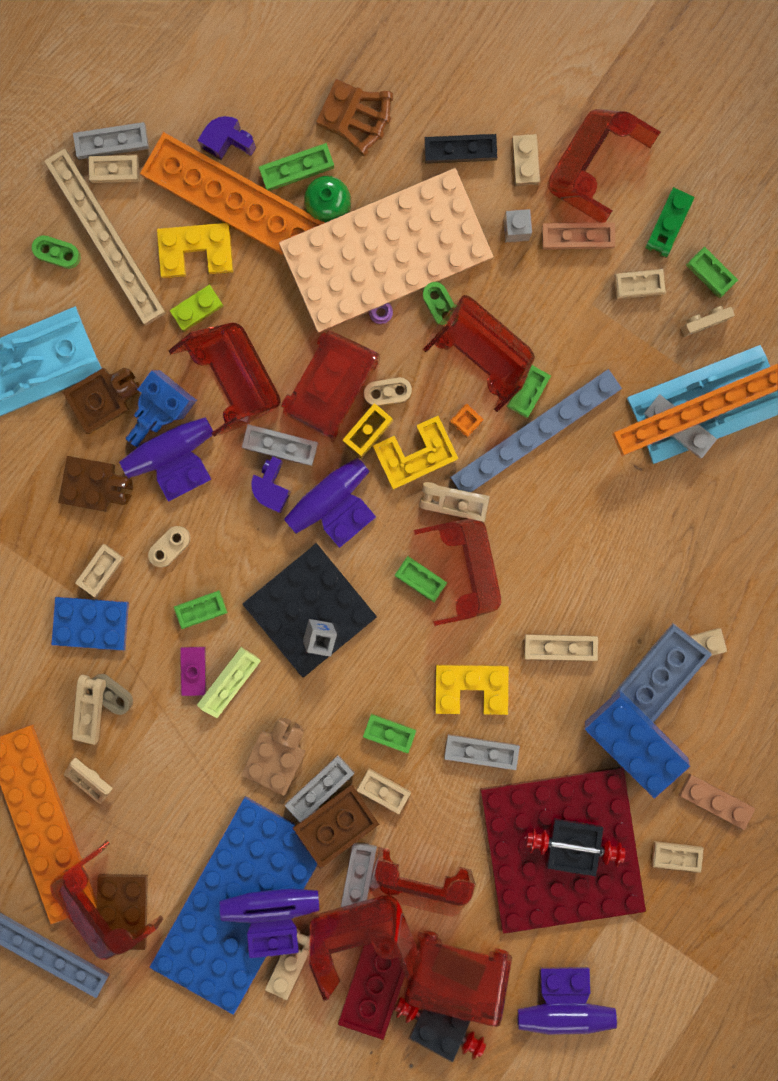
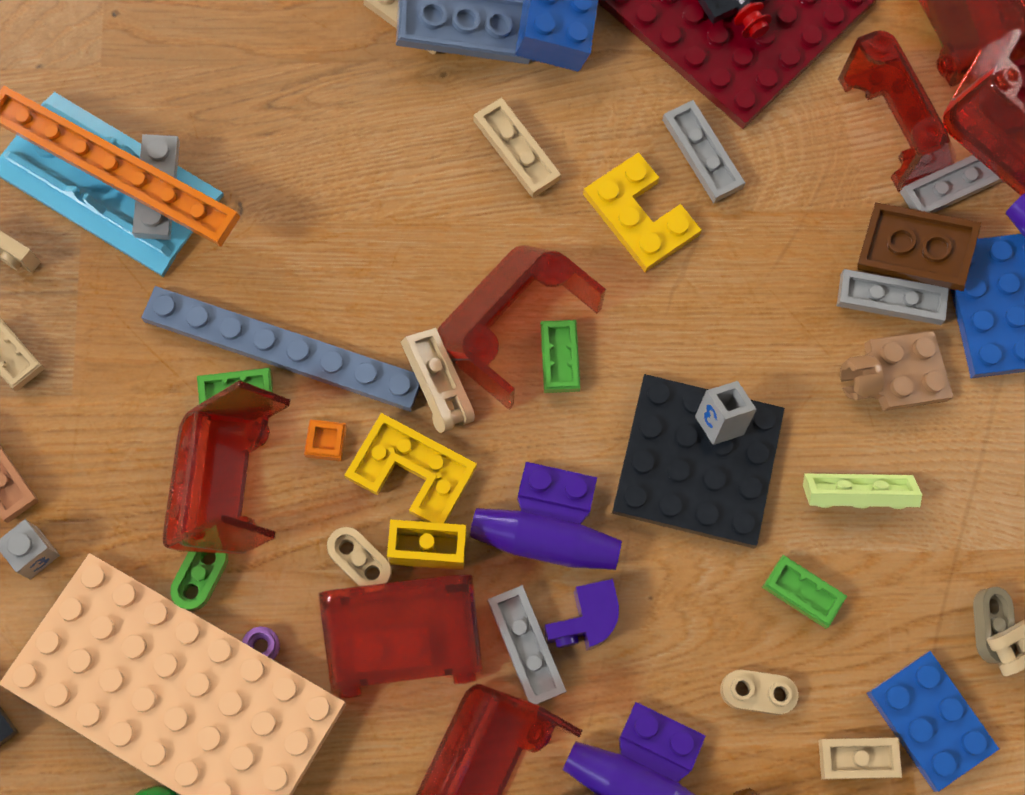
camera: 125 degrees left, 15 degrees down
magenta plate [180,647,207,696] -> none
tan plate [357,768,411,814] -> none
bright green plate [363,713,416,753] -> none

